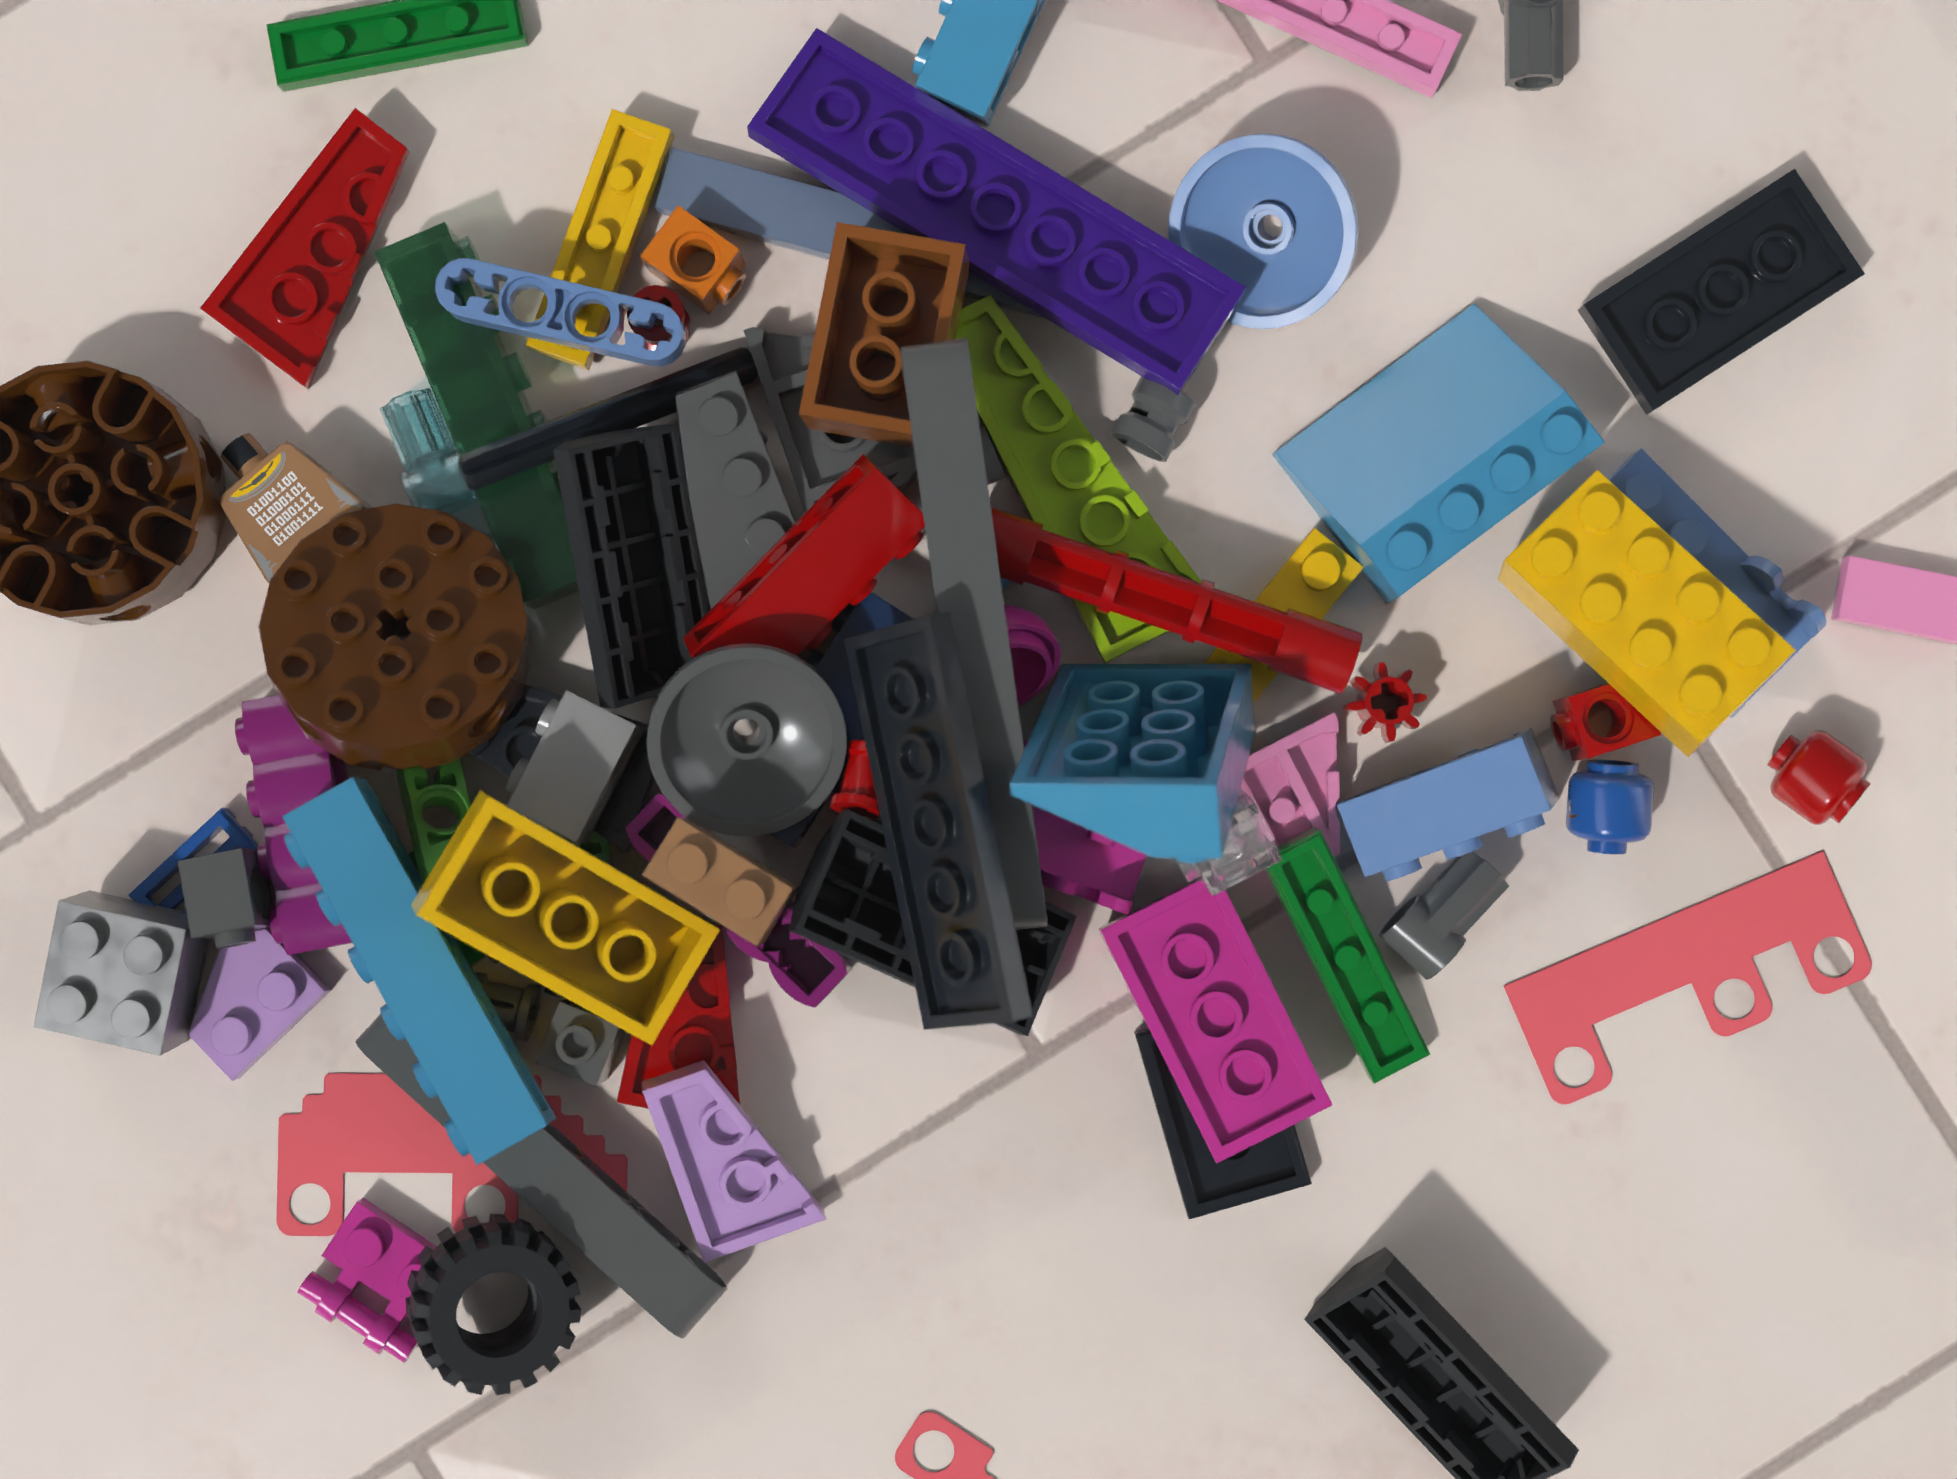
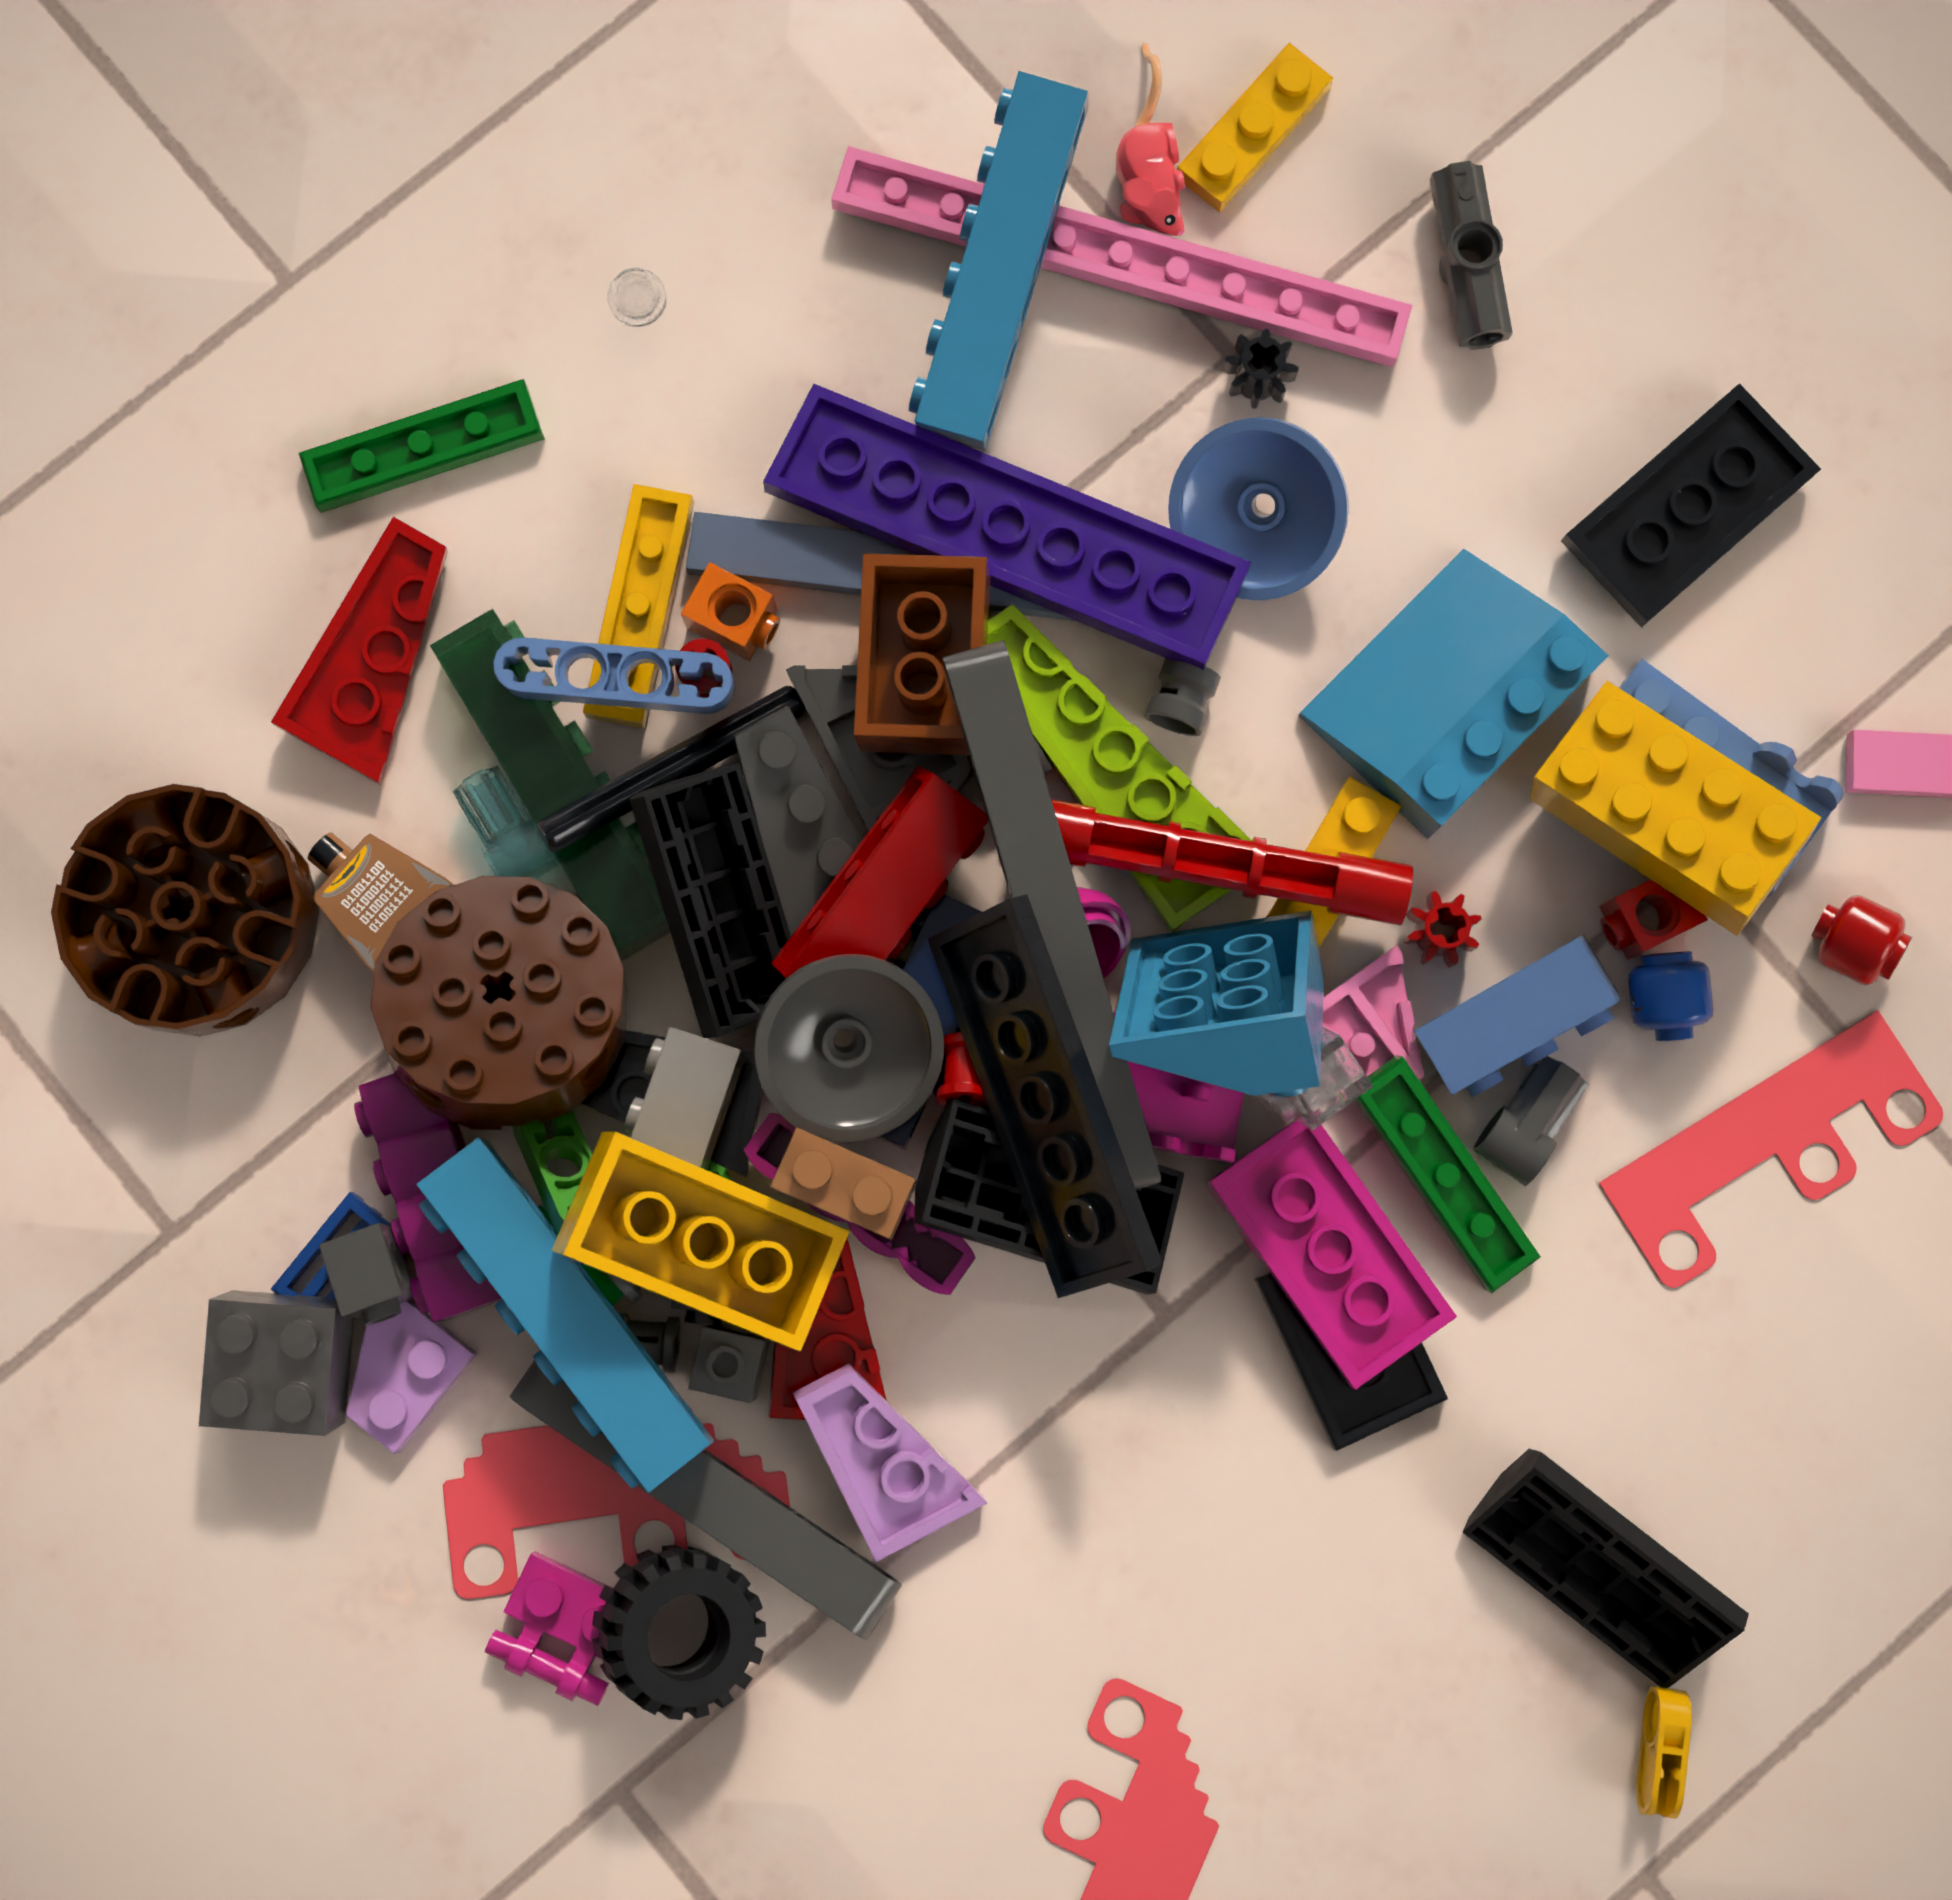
camera: 10 degrees left, 5 degrees down
none -> black gear [1222,329,1299,409]

